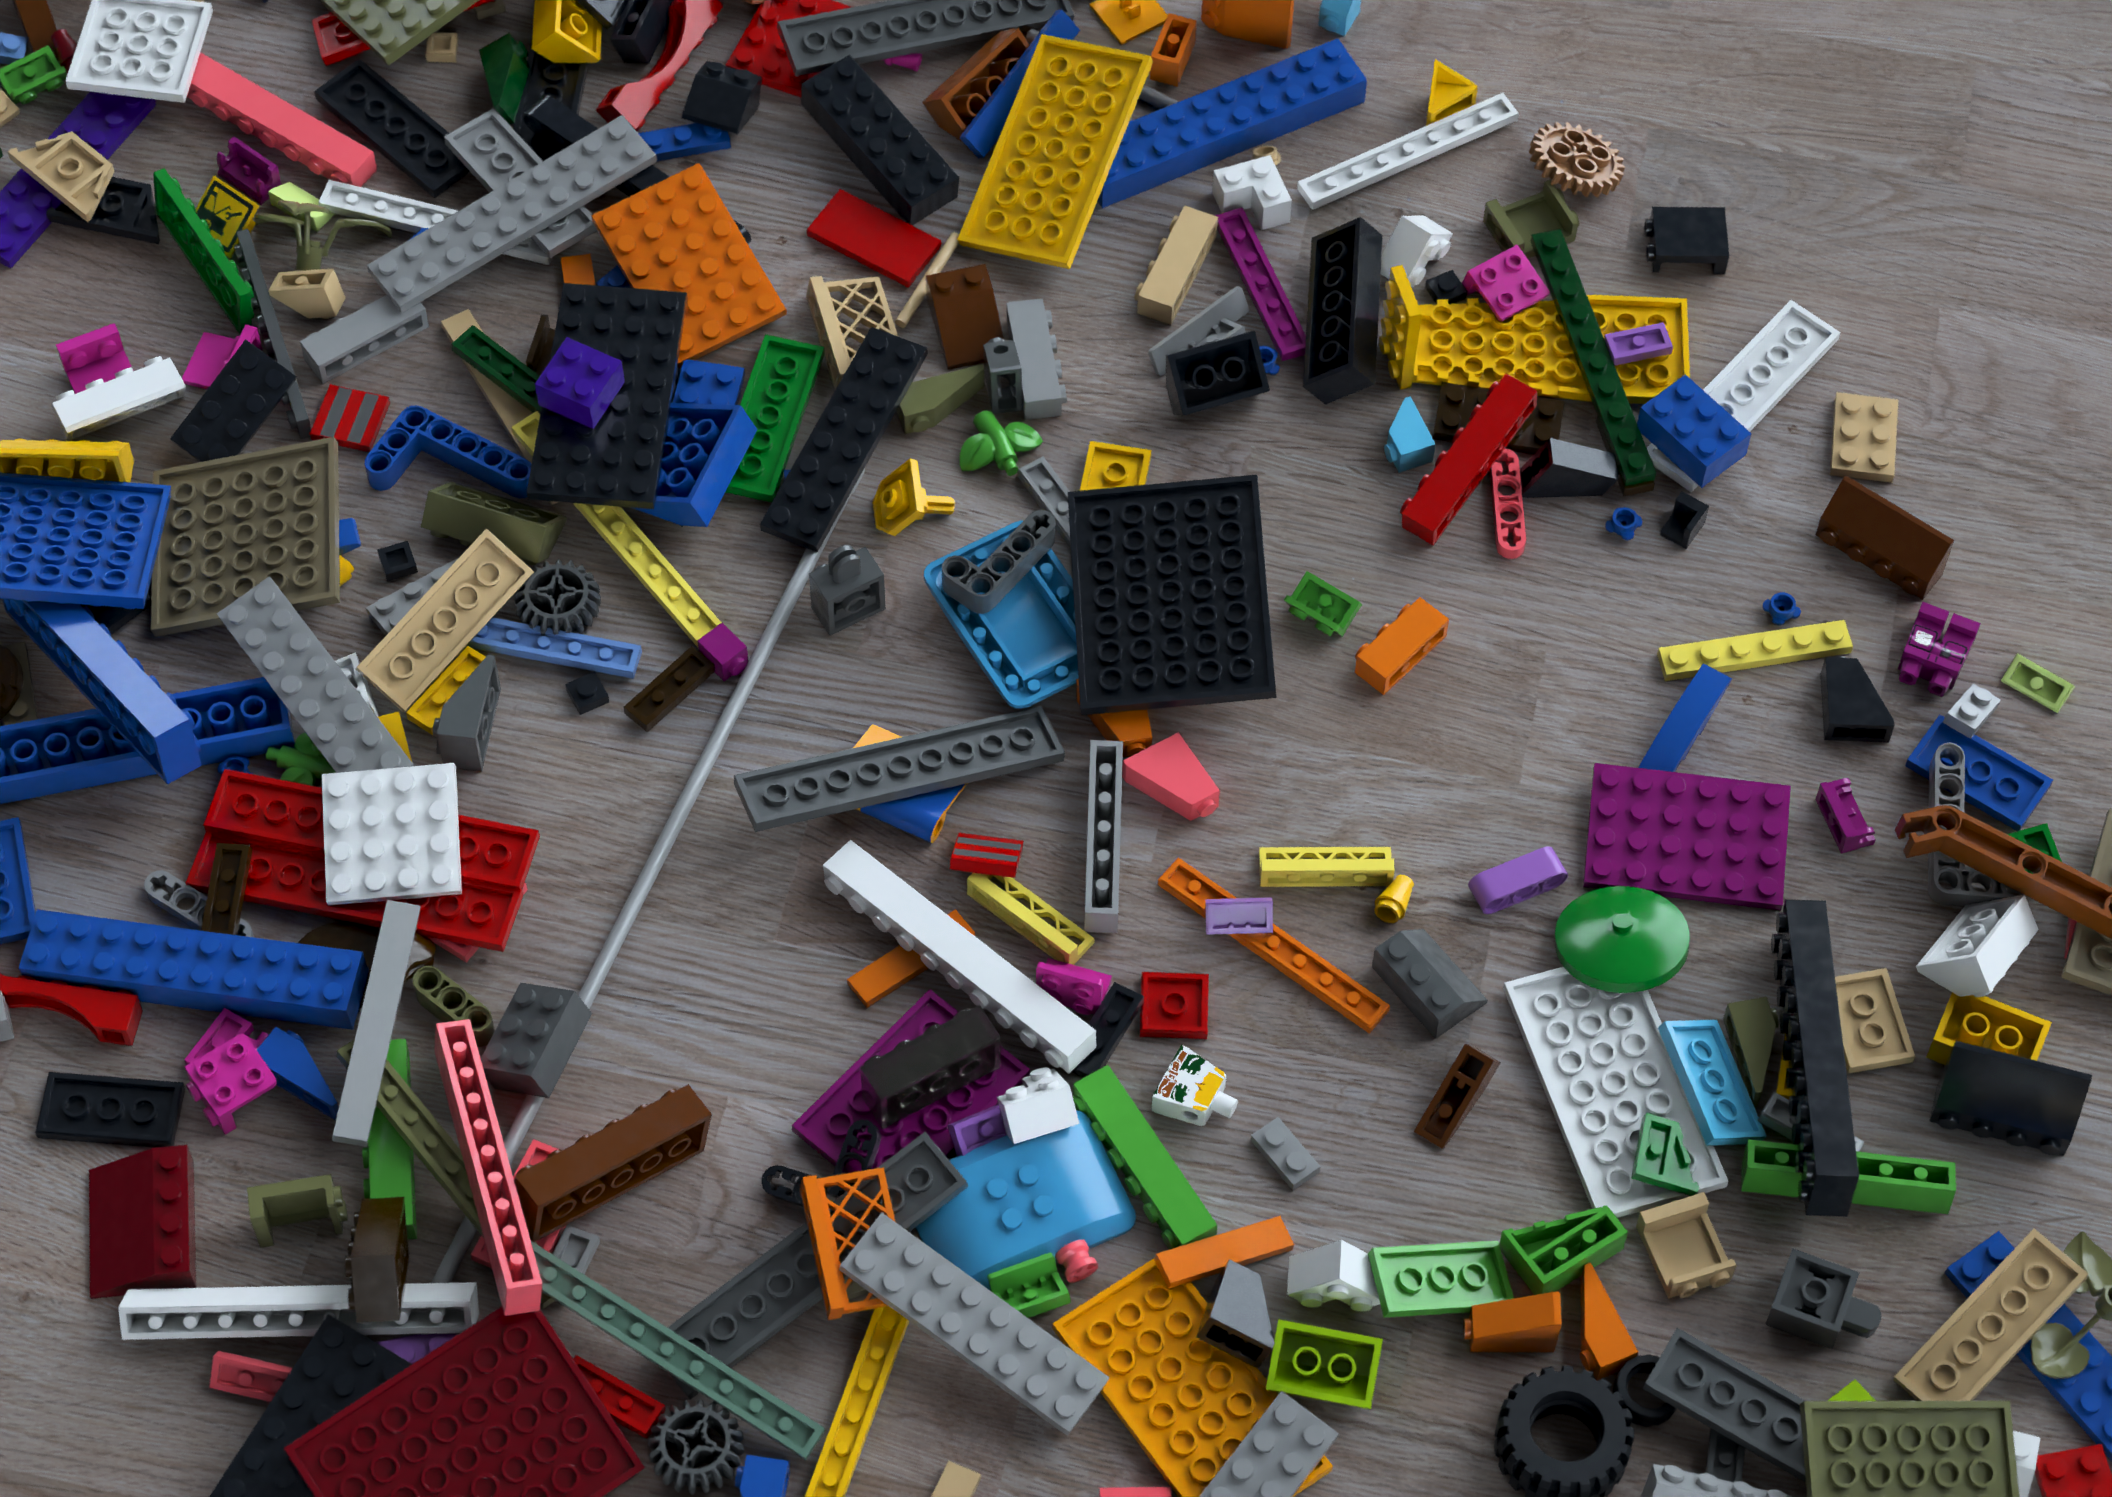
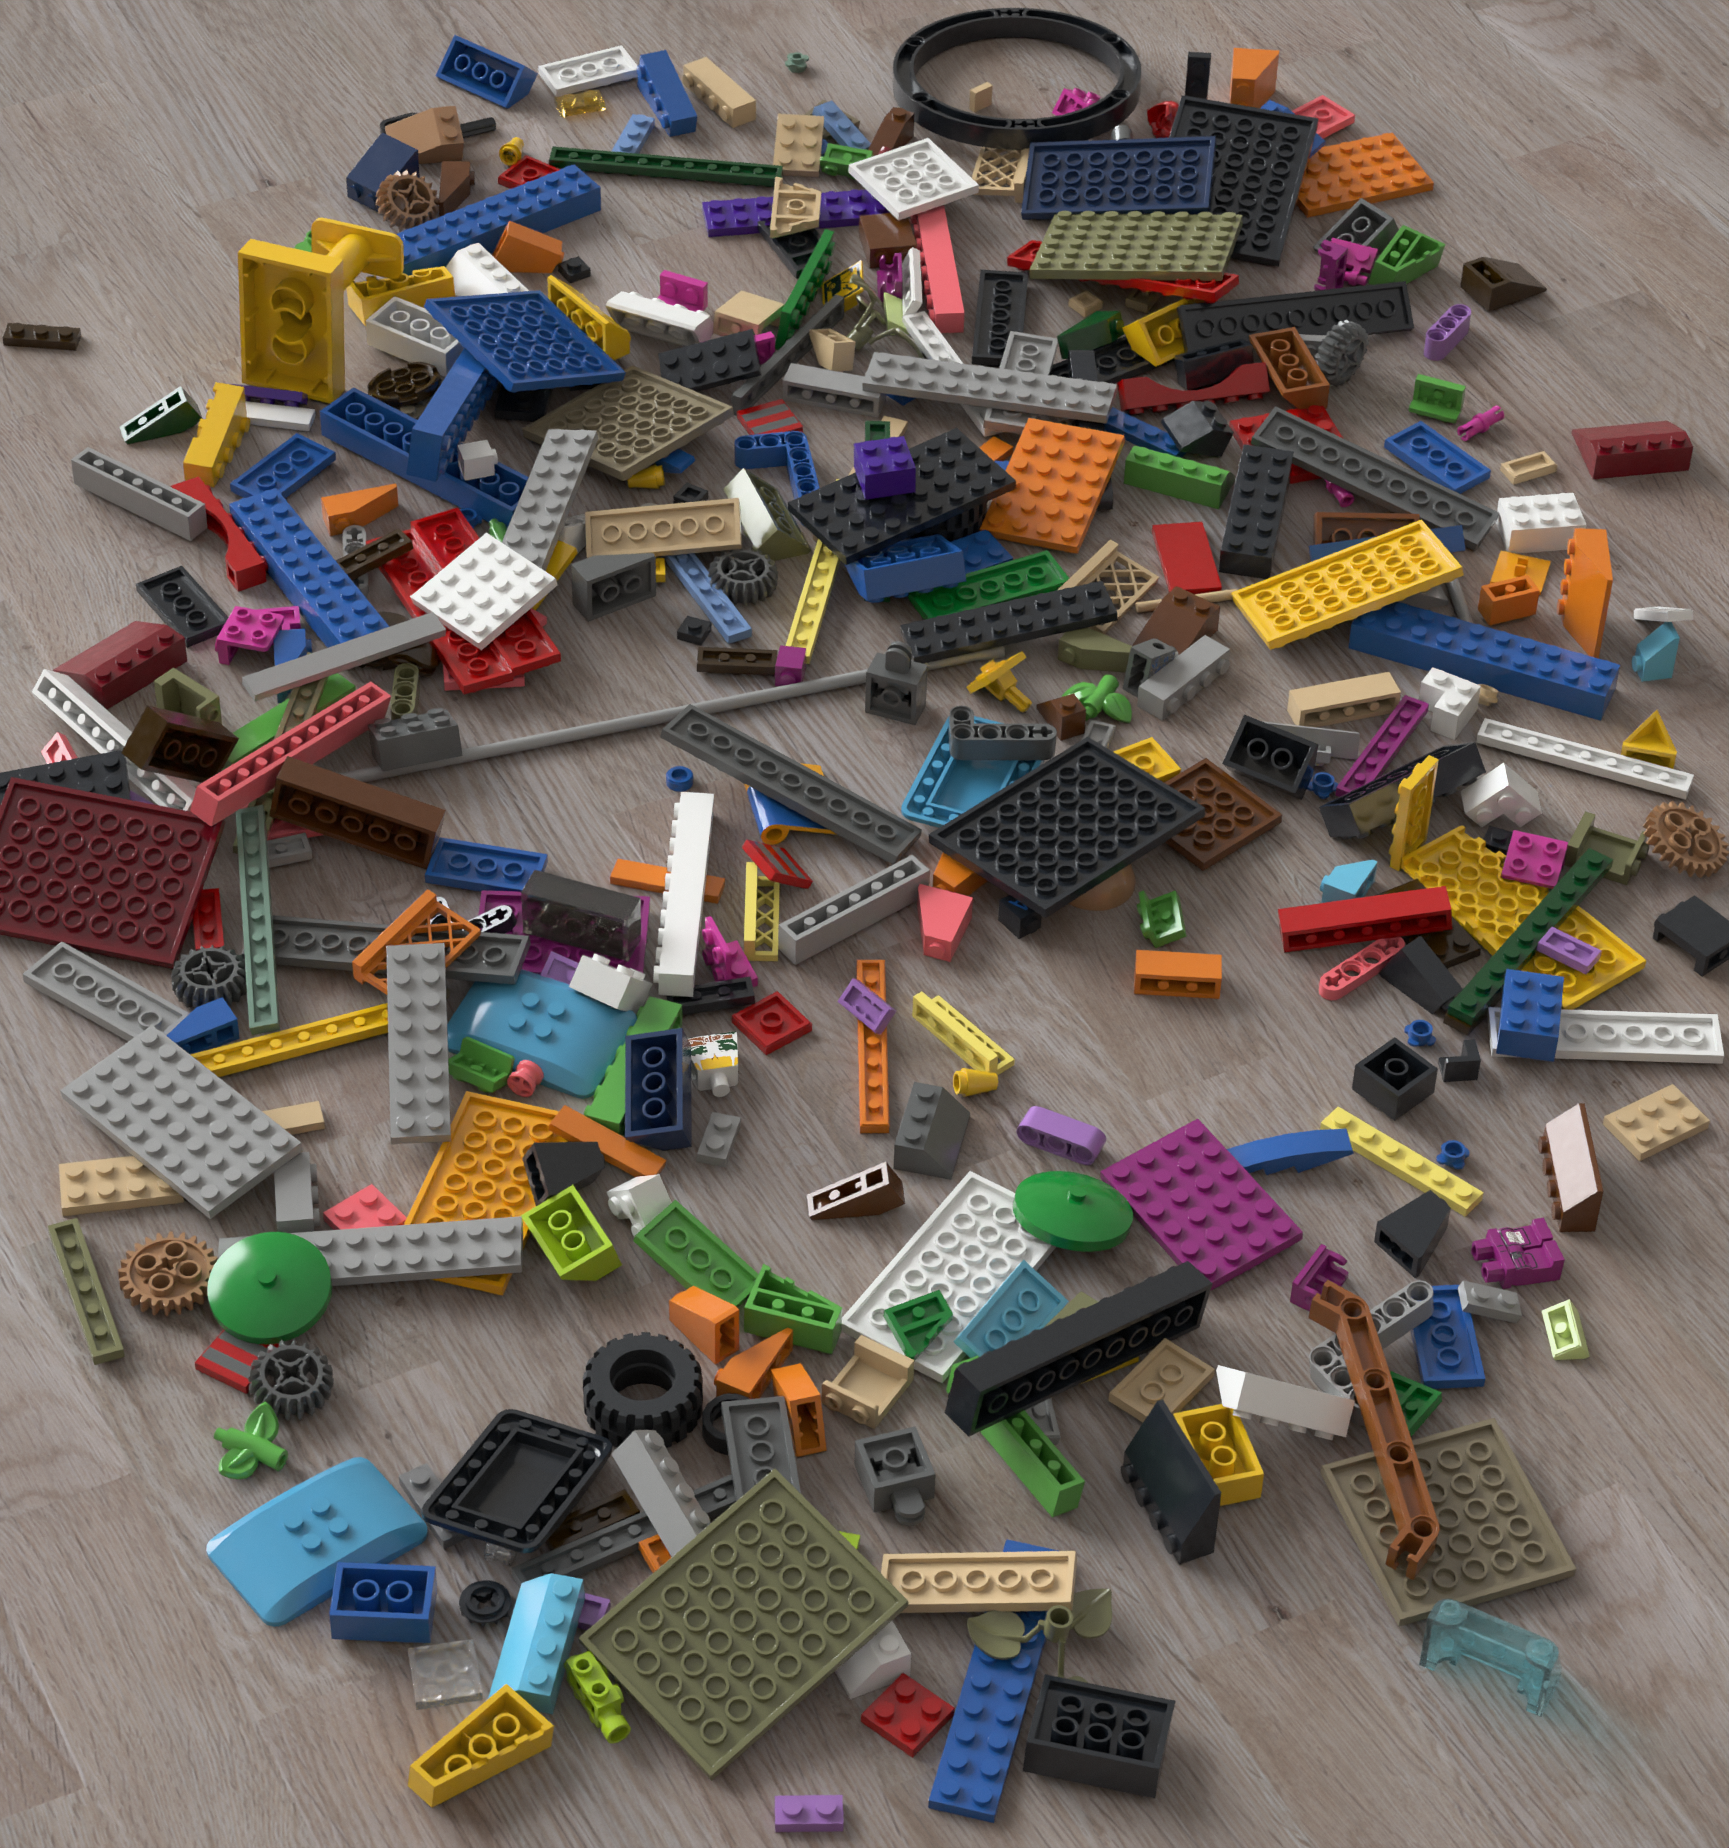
camera: 50 degrees right, 15 degrees down
none -> orange slope [321,483,399,536]
none -> blue plate [425,837,548,892]
none -> white brick [457,440,498,481]
none -> dark blue slope [625,1028,692,1151]
none -> blue tile [666,766,693,792]
none -> tan panel [713,290,785,336]
none -> orange slope [771,1363,827,1457]
none -> reddish brown brick [859,213,917,269]
none -> white tile [902,247,922,316]
none -> black brick [998,895,1042,939]
none -> reddish brown slope [1036,693,1086,741]
none -> bright green slope [1124,445,1236,509]
none -> reddish brown plate [1165,758,1282,871]
none -> black brick [1352,1037,1438,1121]

